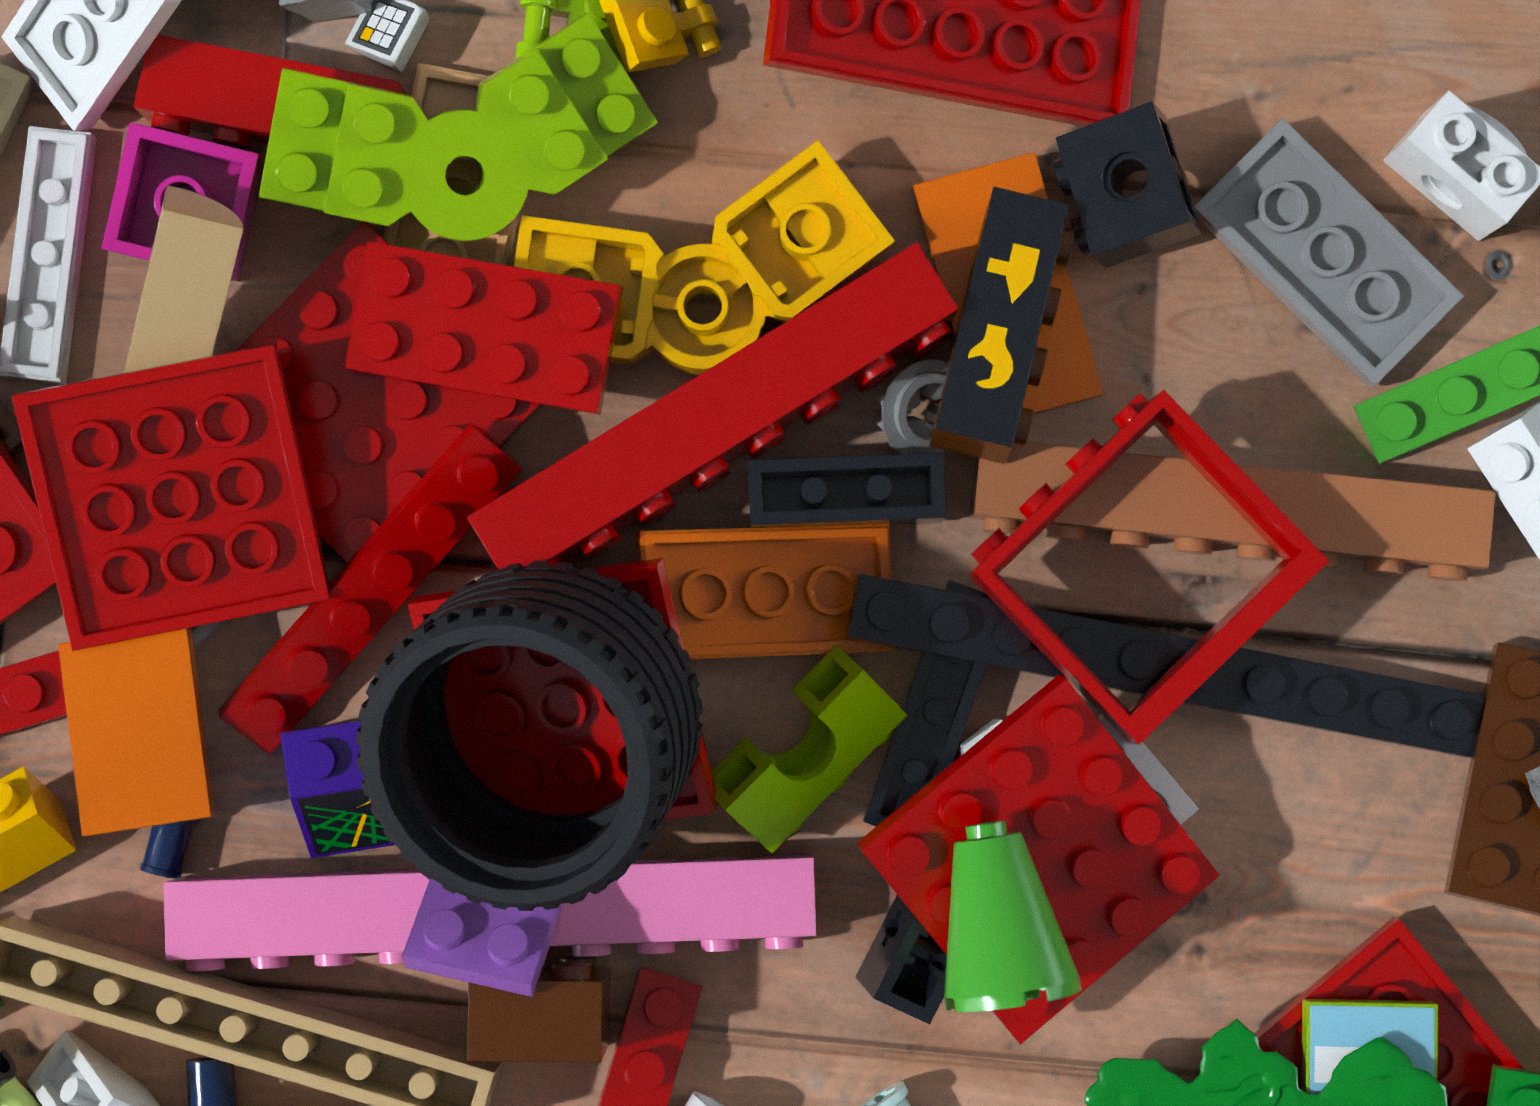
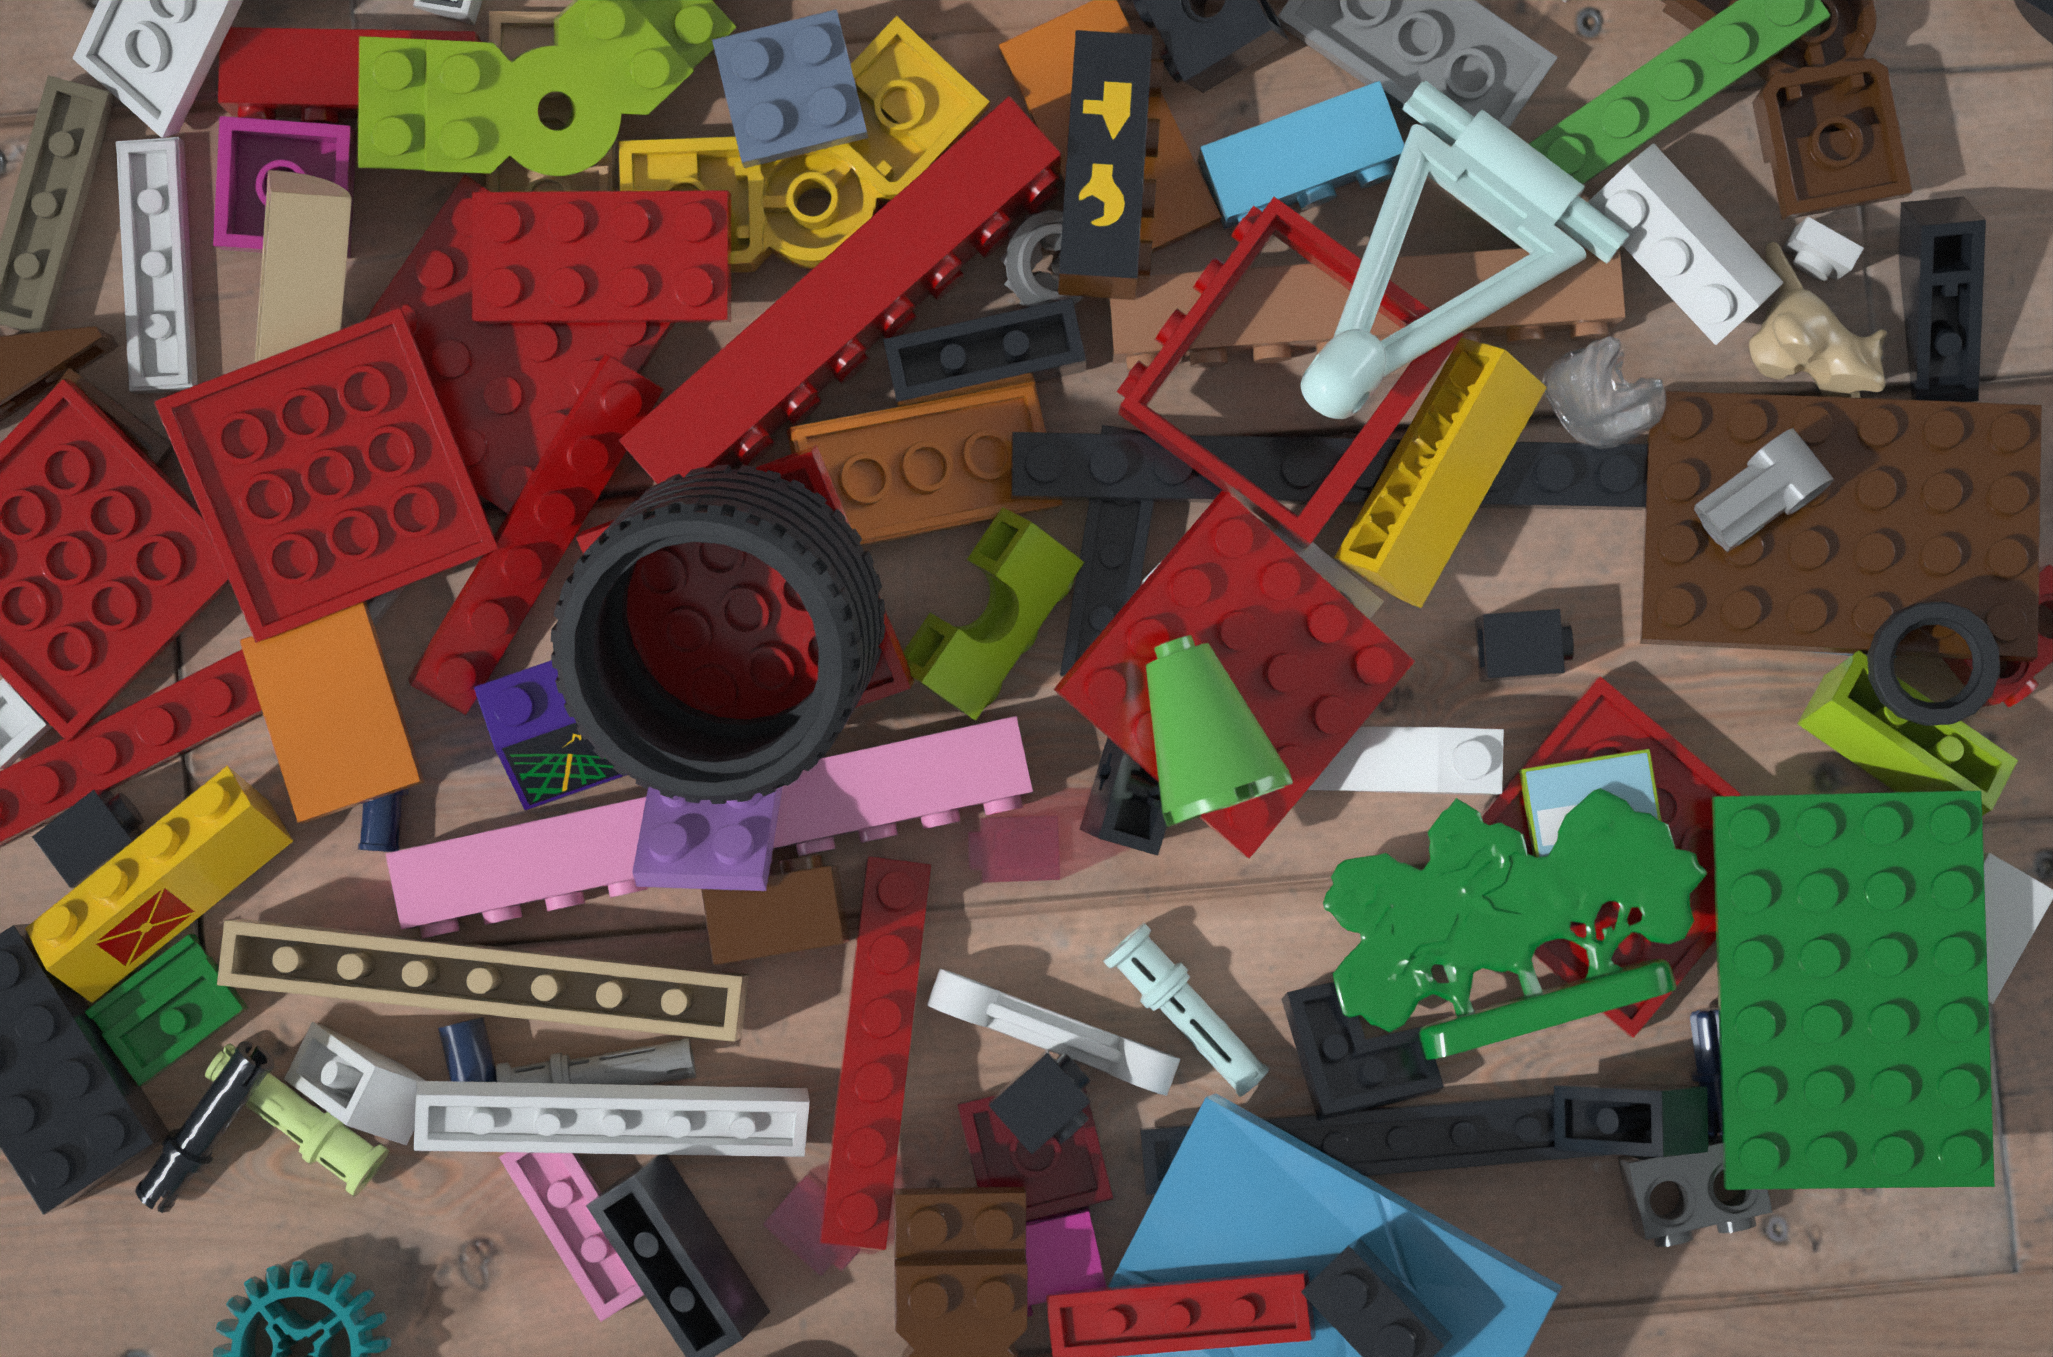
camera: 10 degrees left, 0 degrees up
none -> sand blue plate [712,9,868,168]
none -> clear pink brick [968,815,1060,883]
none -> medium azure brick [1198,81,1404,230]
none -> light aqua piece [1301,80,1630,419]
none -> white slope [1308,727,1504,796]
none -> yellow brick [1334,338,1547,608]
none -> black brick [1475,609,1574,682]
none -> clear hair [1543,336,1666,449]

